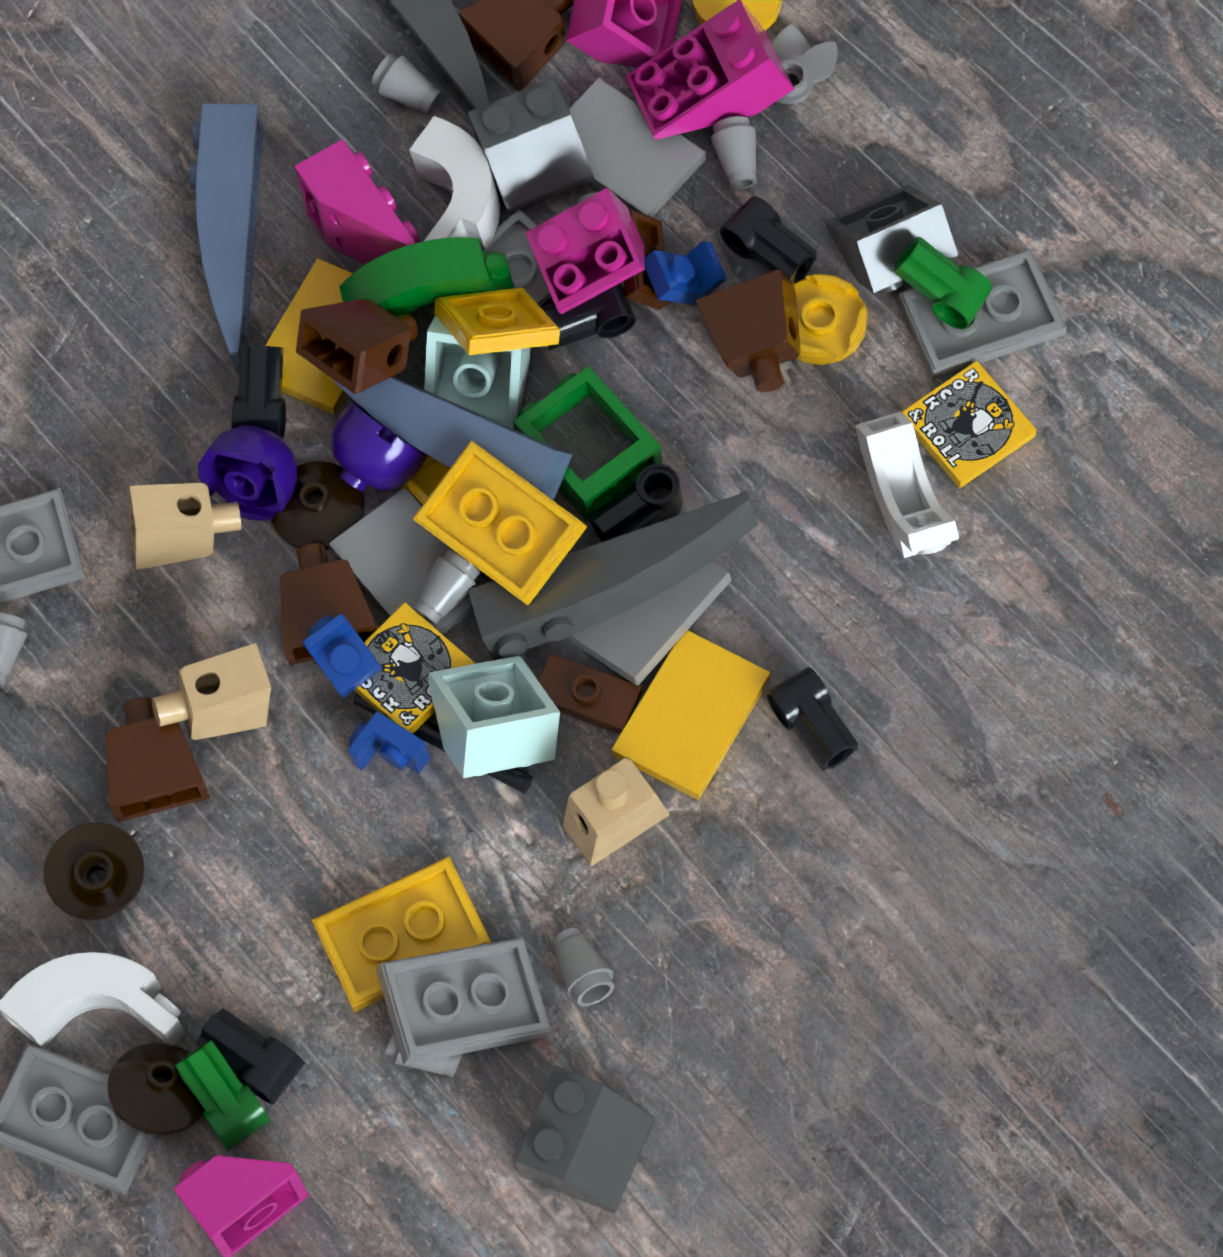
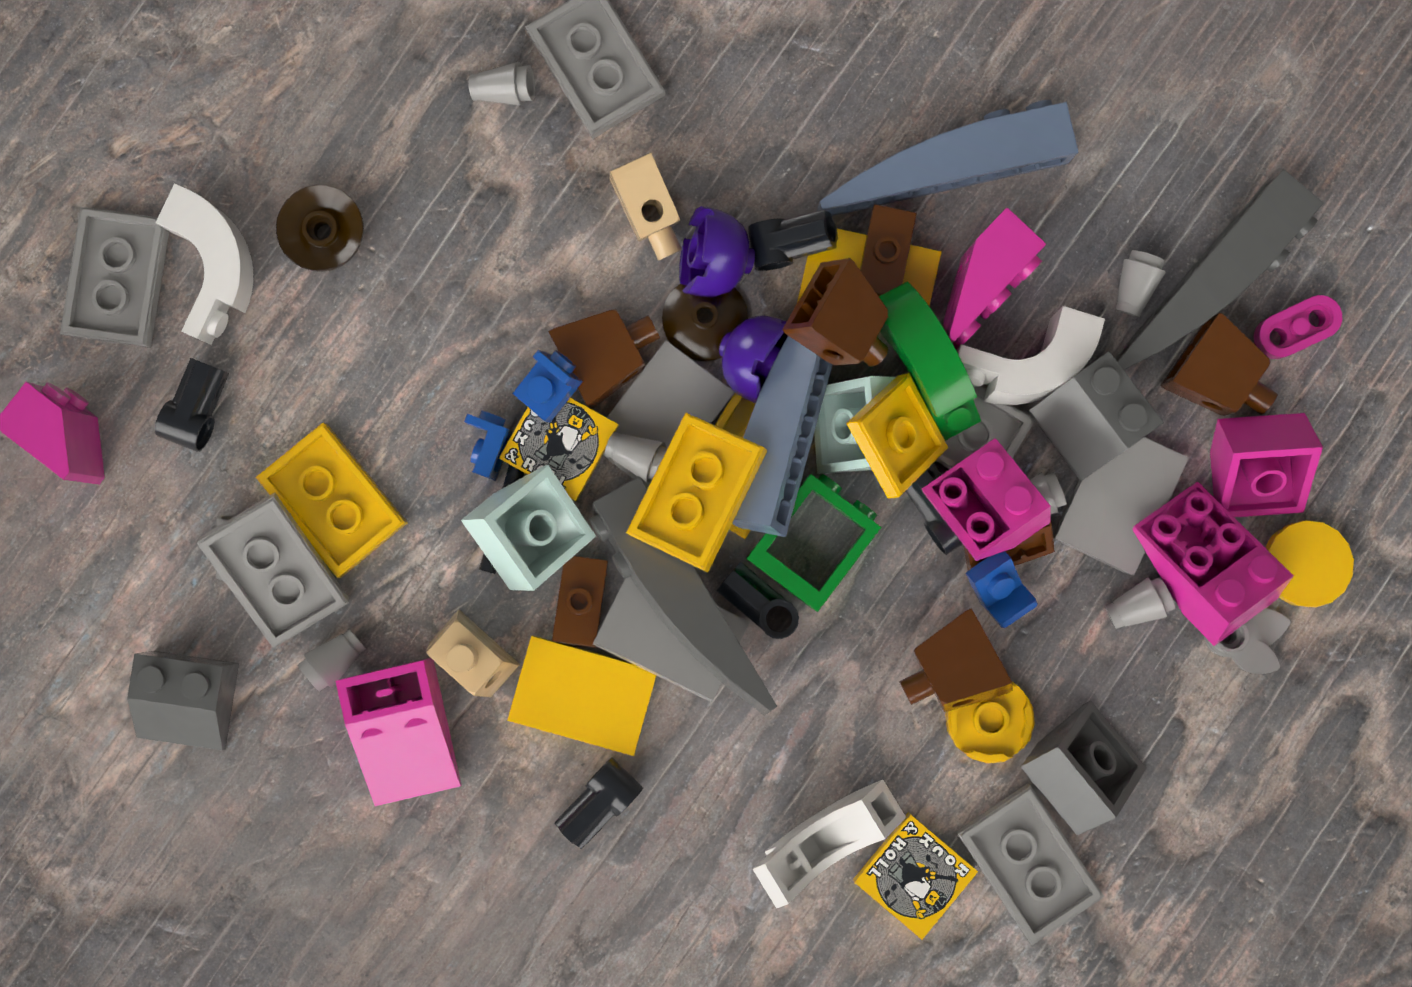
camera: 70 degrees right, 20 degrees up
reddish brown torso [106,697,210,822] -> none
dark brown dish [107,1043,205,1135] -> none
tan torso [151,643,271,740] -> none
green piece [175,1040,271,1151] -> none
black piece [719,196,817,283] -> none
green piece [893,237,992,330] -> none
none -> slope [335,658,462,806]
none -> reddish brown plate [860,204,917,297]

